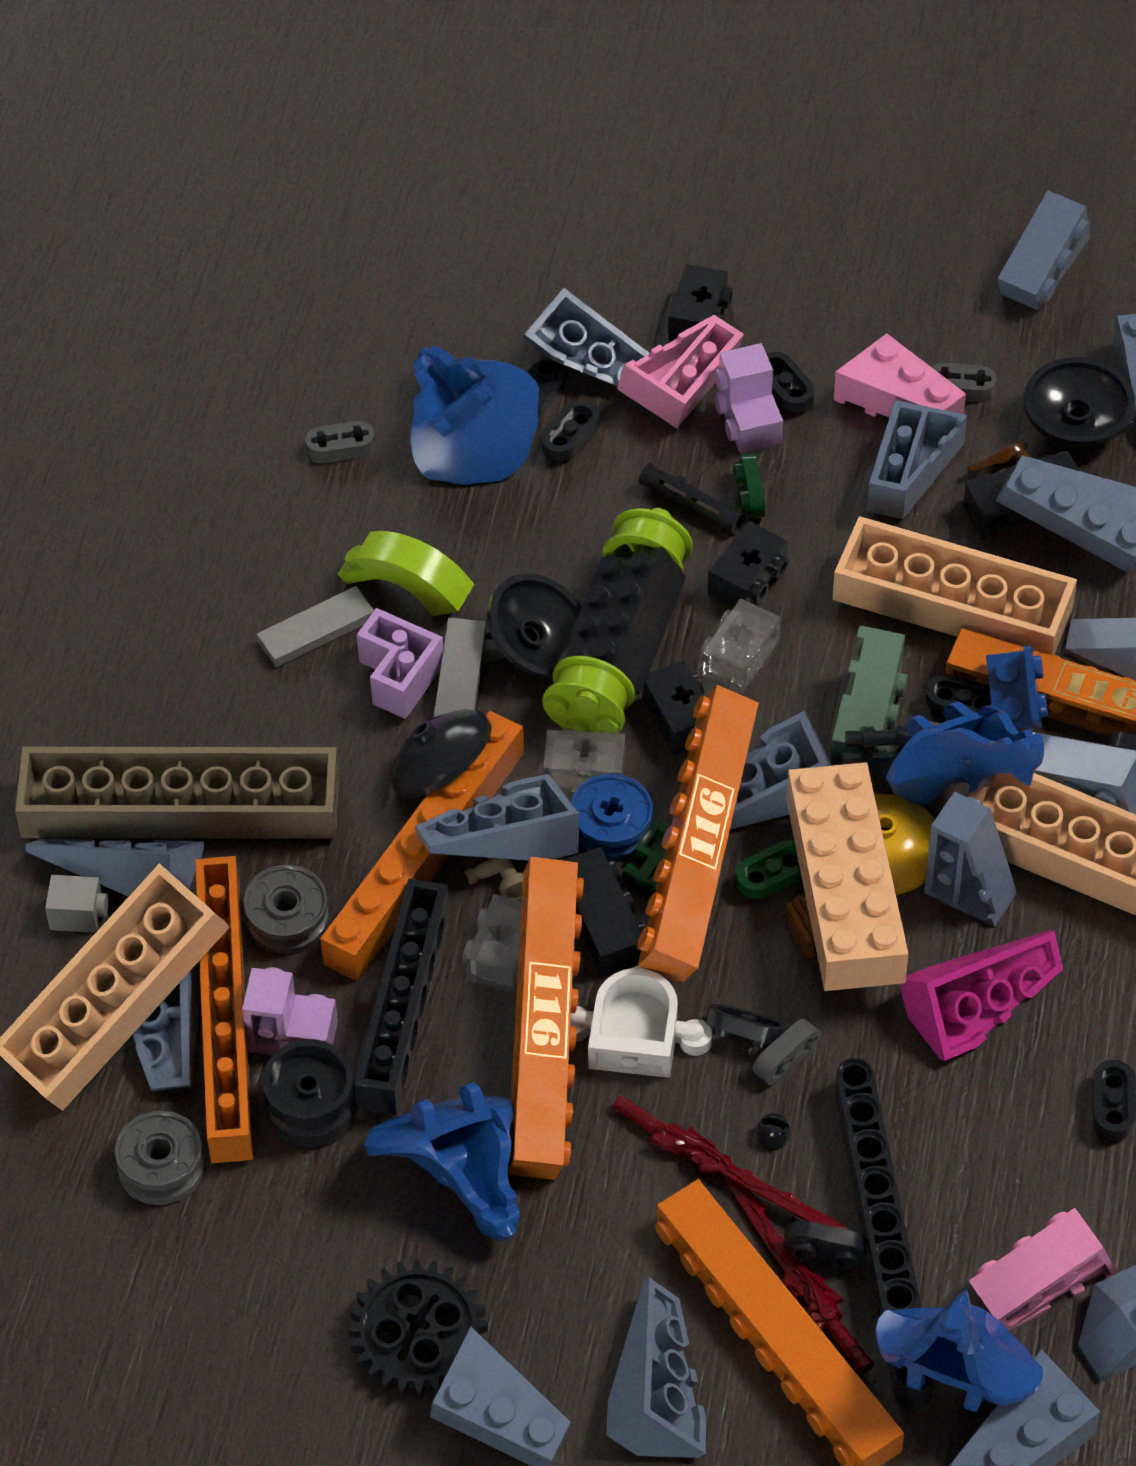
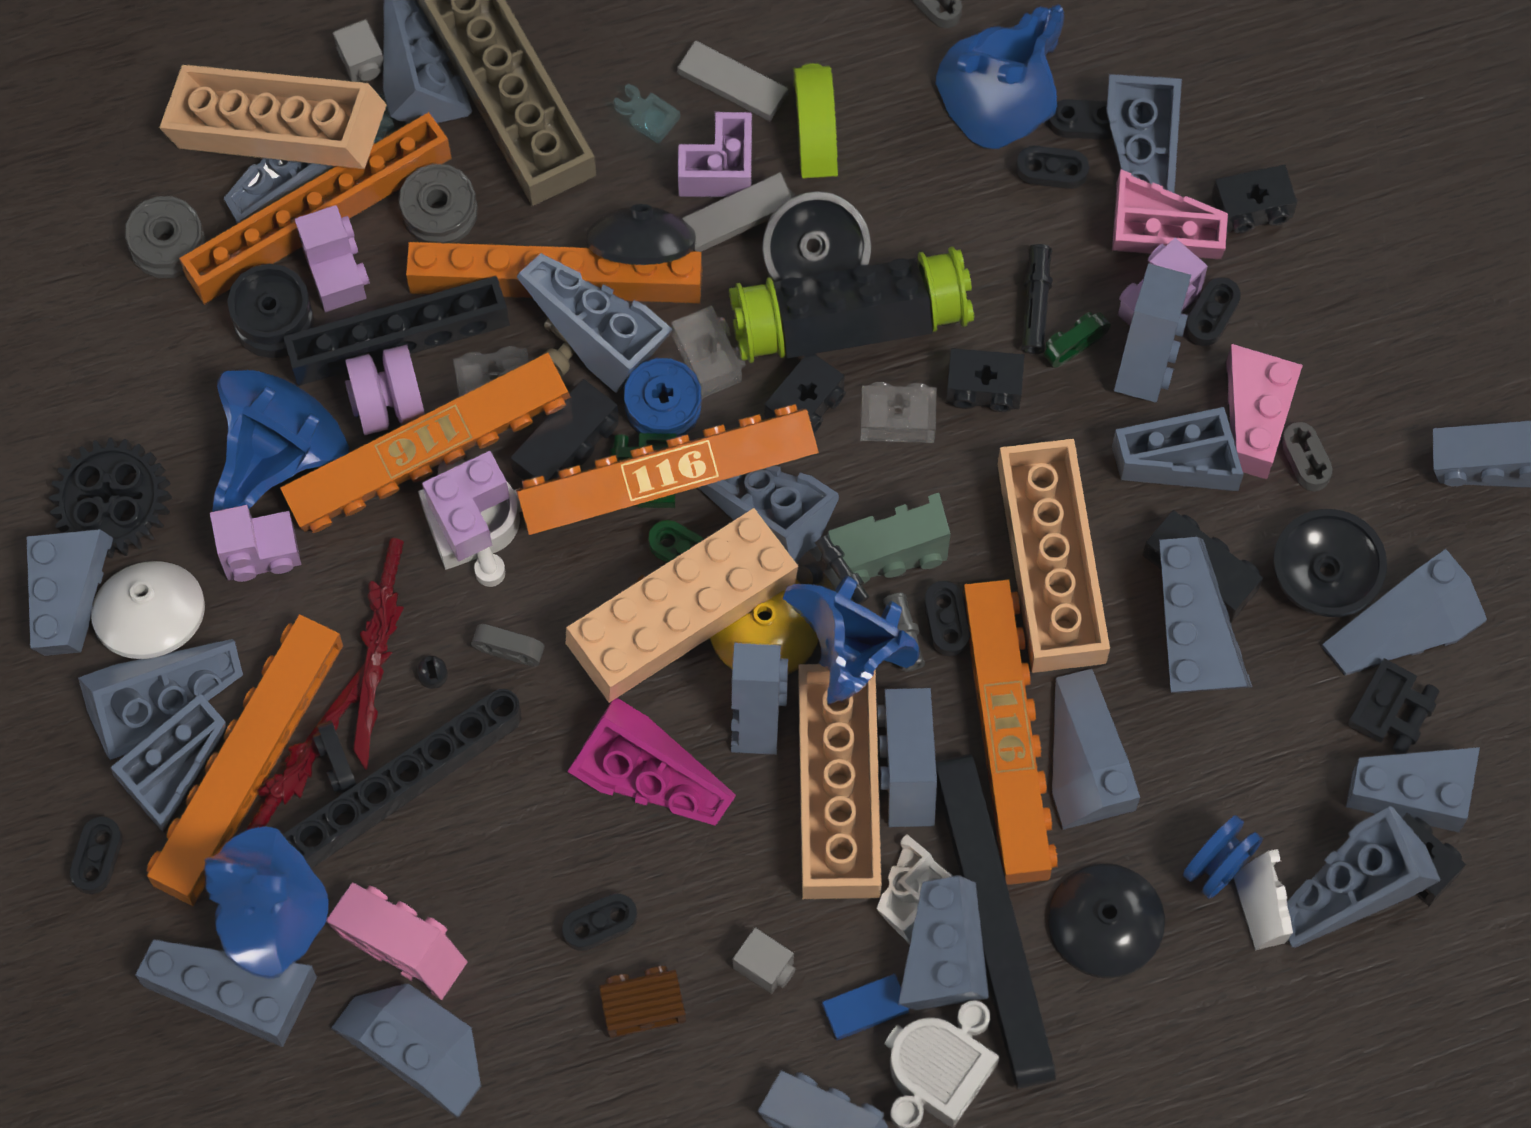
camera: 60 degrees right, 15 degrees up
black plate [706,1004,788,1049] -> none
reddish brown bar [967,442,1033,472] -> none
blue bracket [986,646,1048,731] -> none
none -> white dish [91,561,205,659]
none -> sand blue wedge [111,693,227,832]
none -> lavender brick [210,505,301,582]
none -> lavender wheel [345,345,425,435]
none -> lavender brick [422,451,510,562]
none -> clear light blue plate [614,84,680,144]
none -> sand blue wedge [1114,263,1191,403]

